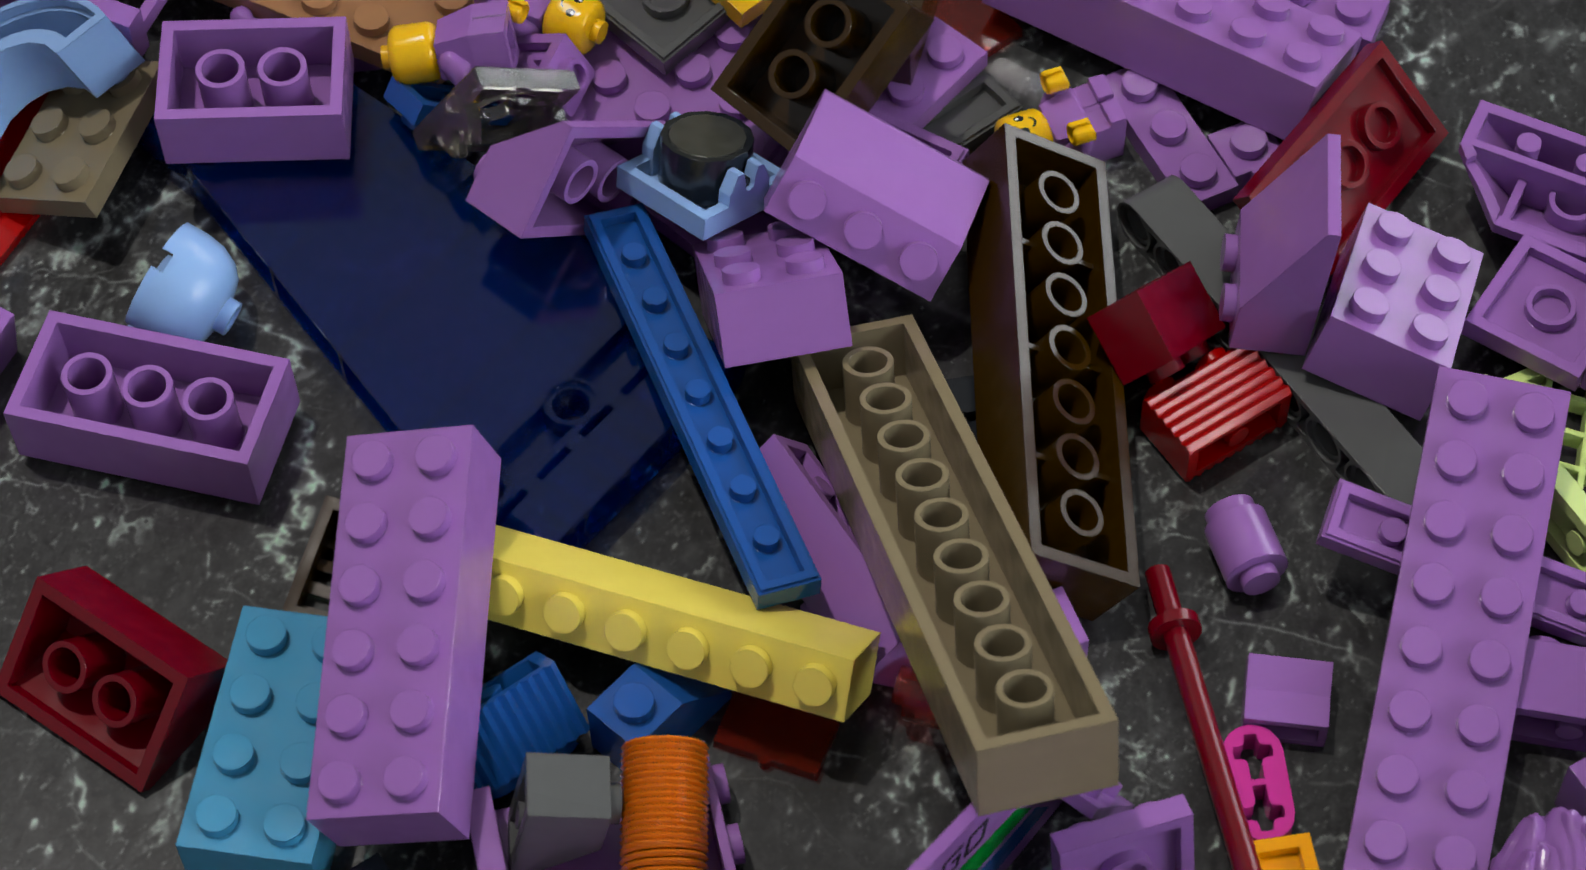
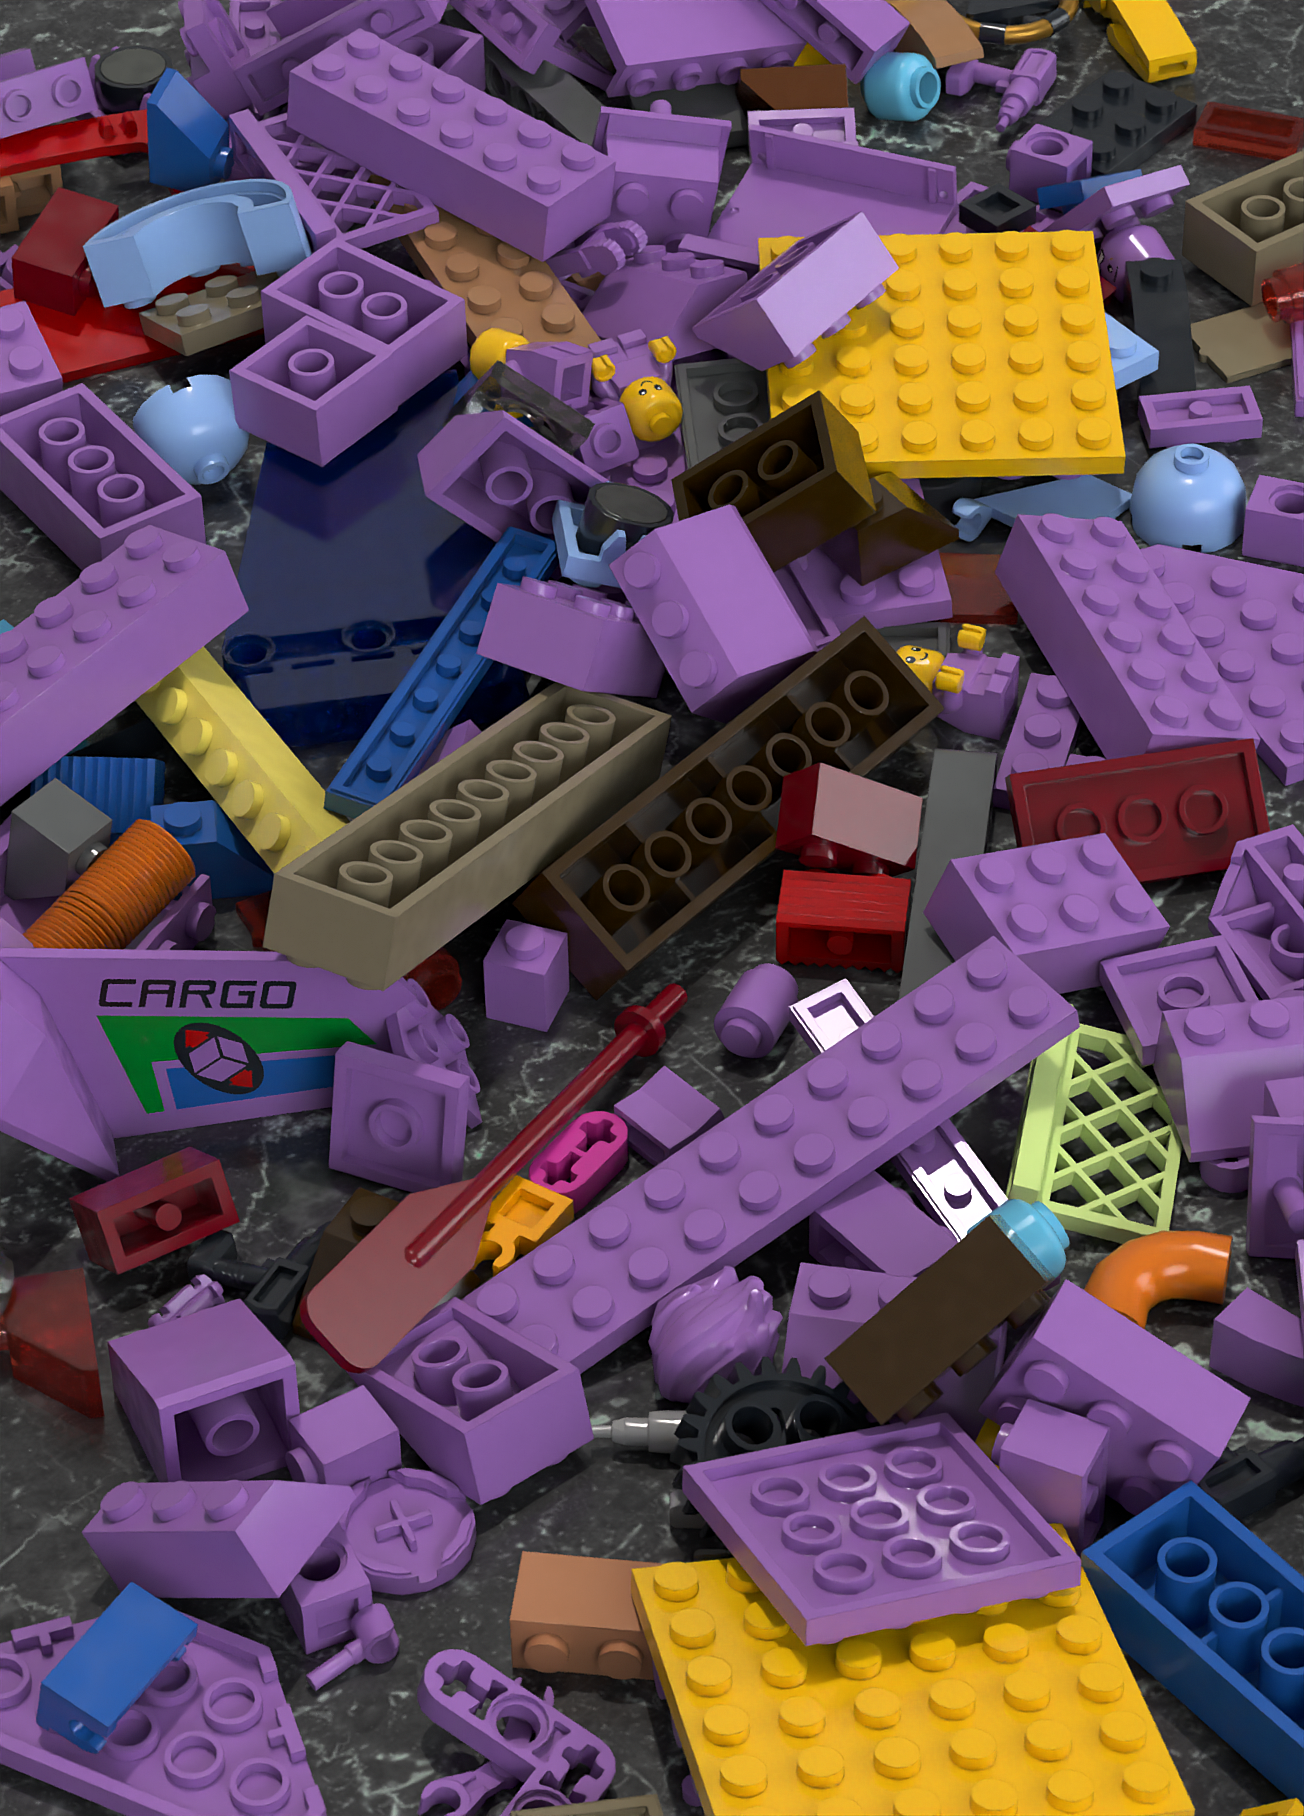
camera: 40 degrees right, 15 degrees down
medium lavender slope [1219,134,1341,356] -> none
none -> medium lavender brick [229,315,398,467]

